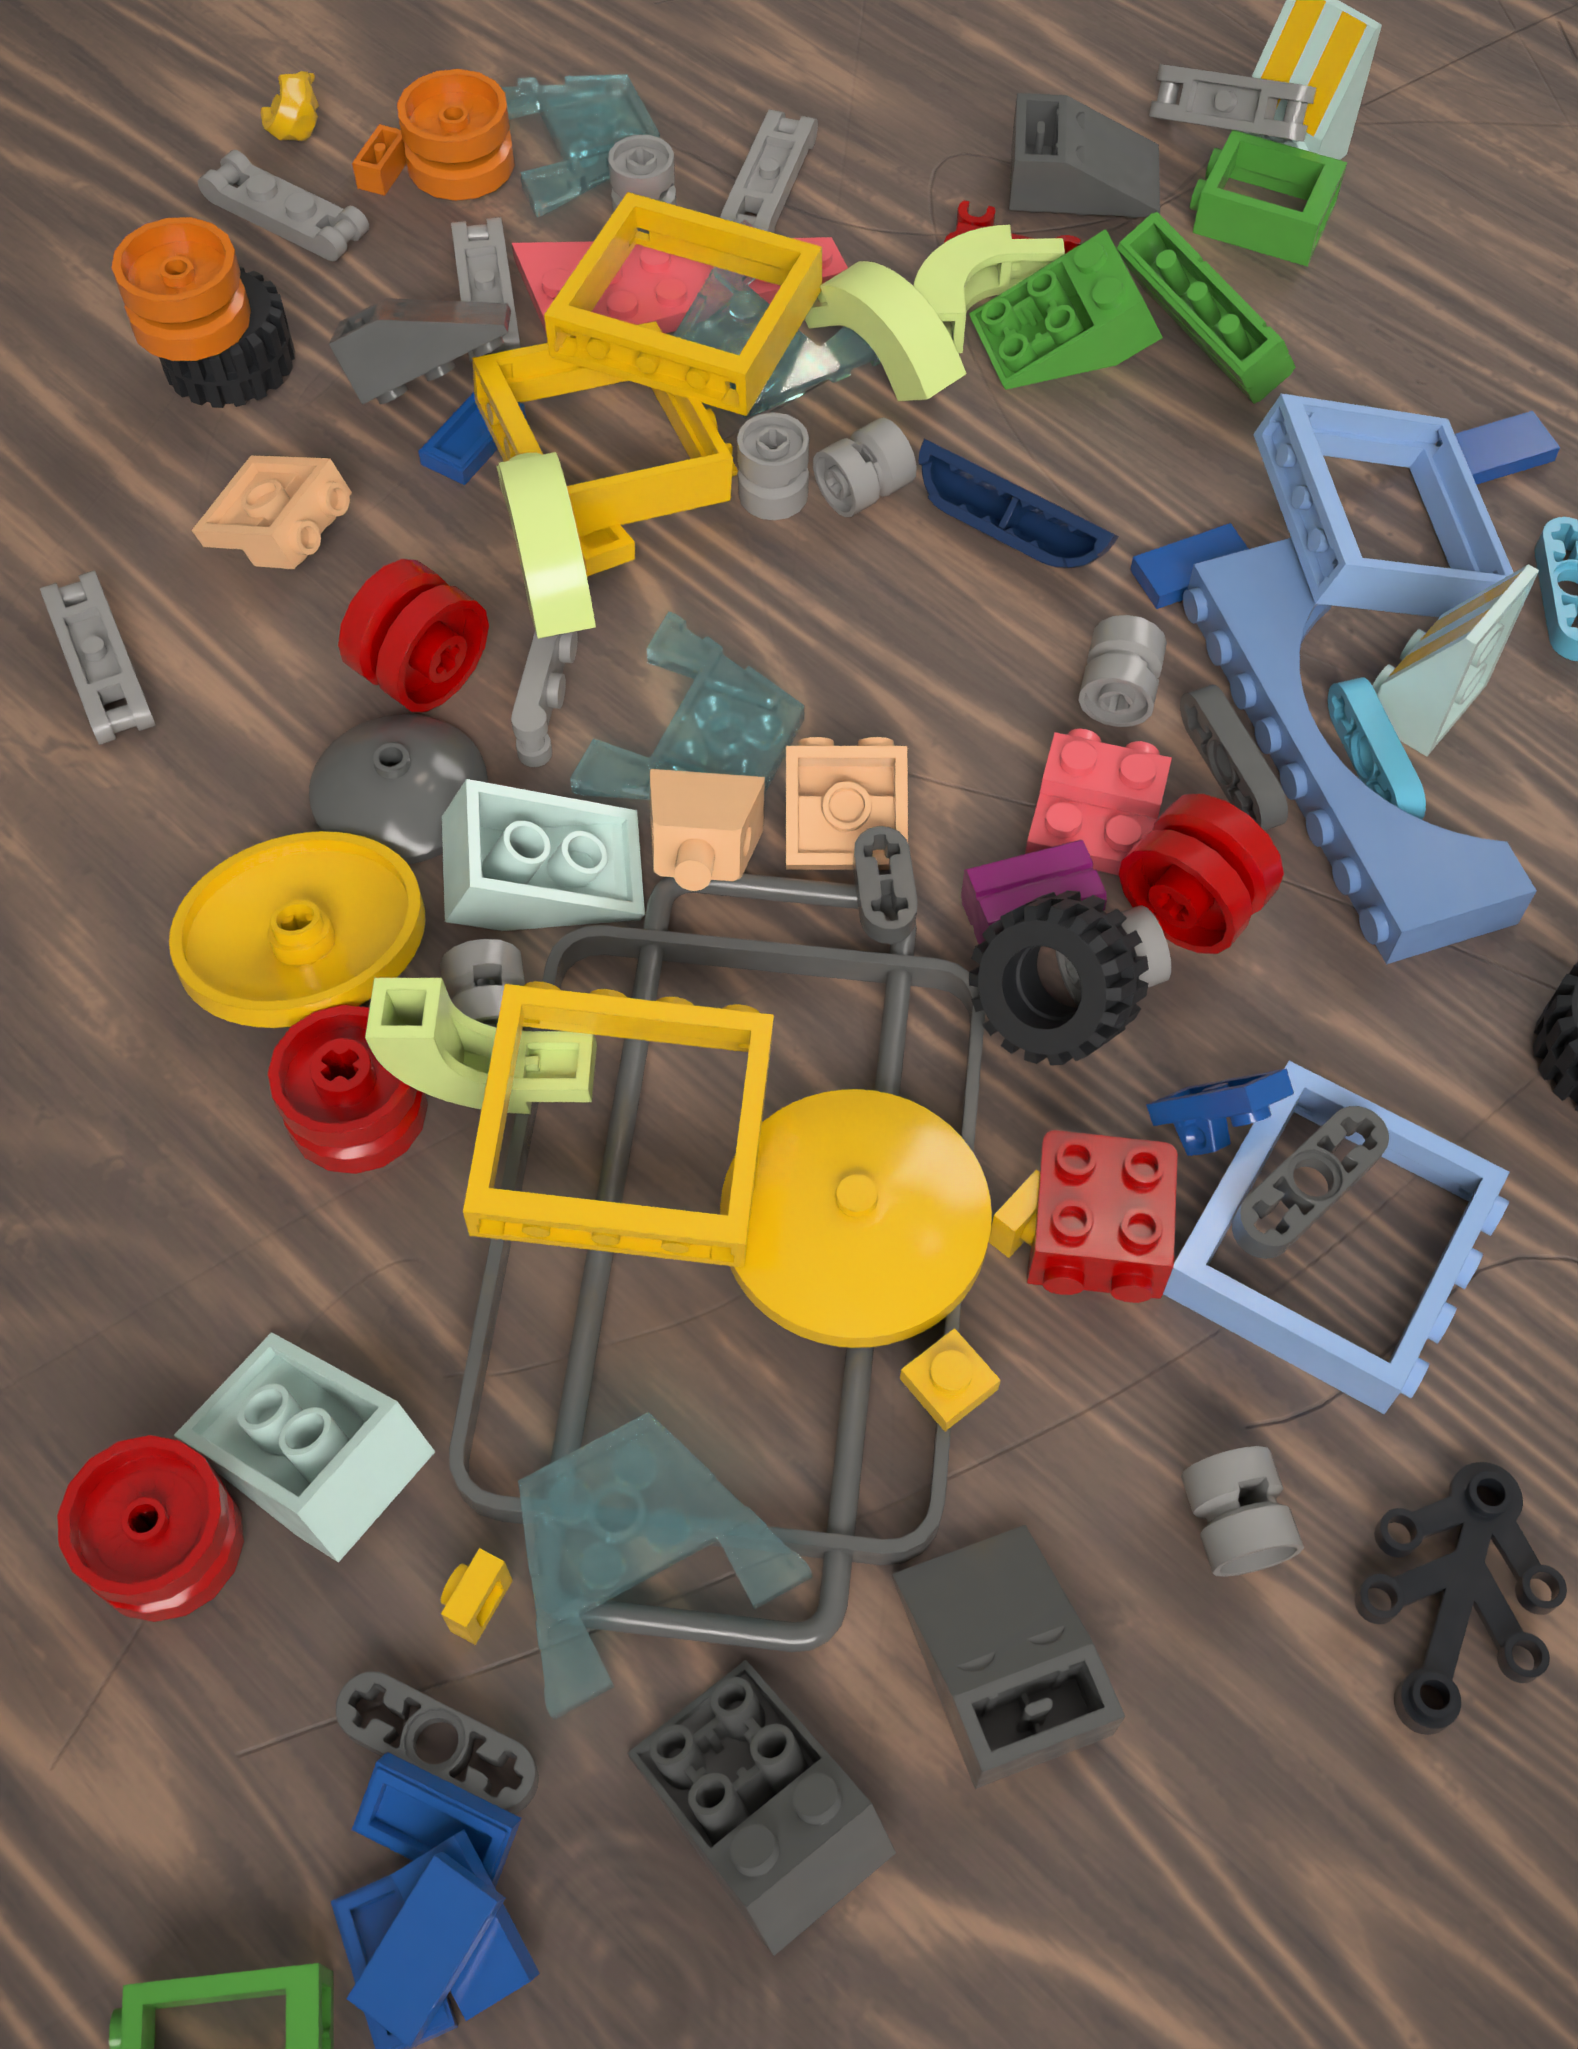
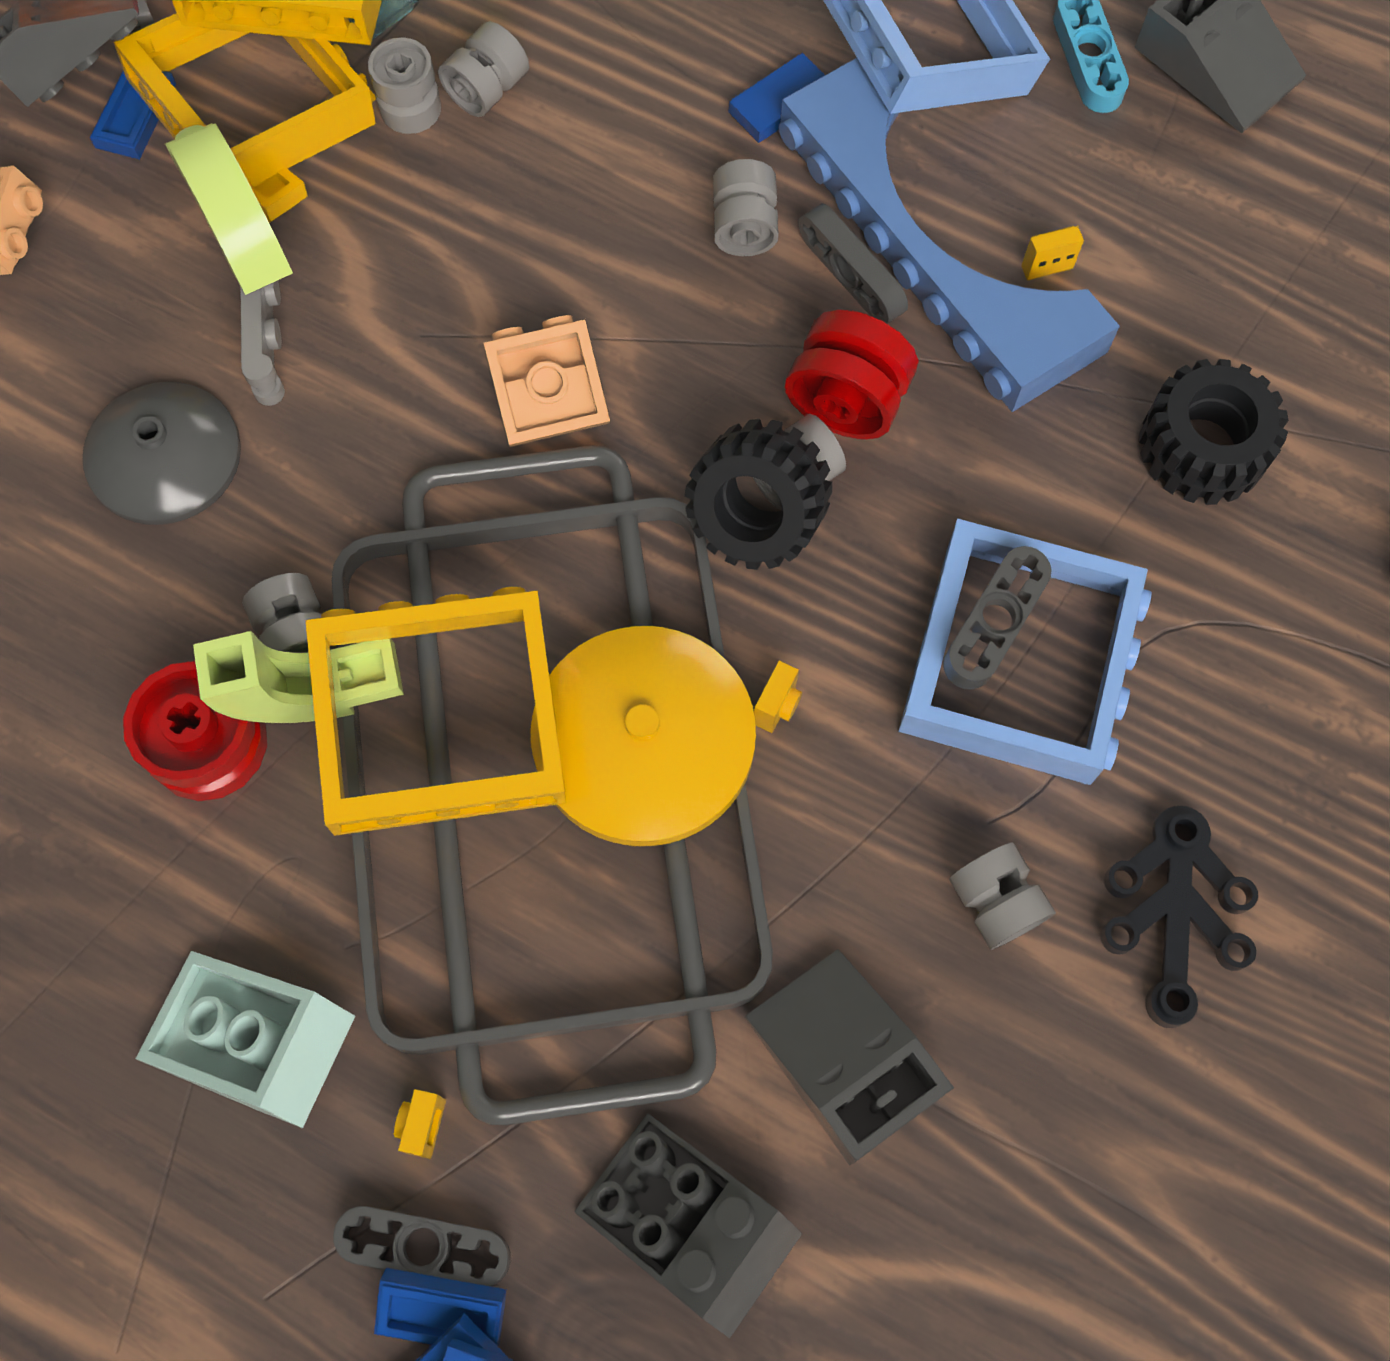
camera: 15 degrees left, 10 degrees up
red wheel [57,1435,244,1622] -> none
yellow dish [169,831,425,1028] -> none
red wheel [338,559,489,712] -> none
light aqua slope [442,779,645,931] -> none
clear light blue wing [518,1412,812,1720] -> none
clear light blue wing [570,611,805,800] -> none
light nougat torso [649,769,765,891] -> none
dark grey beam [853,826,918,944] -> none
yellow plate [900,1328,1001,1432] -> none
dark blue brick [918,438,1119,568] -> none
magenta brick [961,840,1107,944] -> none
coral plate [1025,729,1172,875] -> none
bracket [1027,1130,1178,1303] -> none
blue hinge [1146,1068,1294,1156] -> none
medium azure beam [1328,677,1426,819] -> none
light aqua slope [1372,564,1539,757] -> none
none -> yellow tile [1021,226,1084,281]

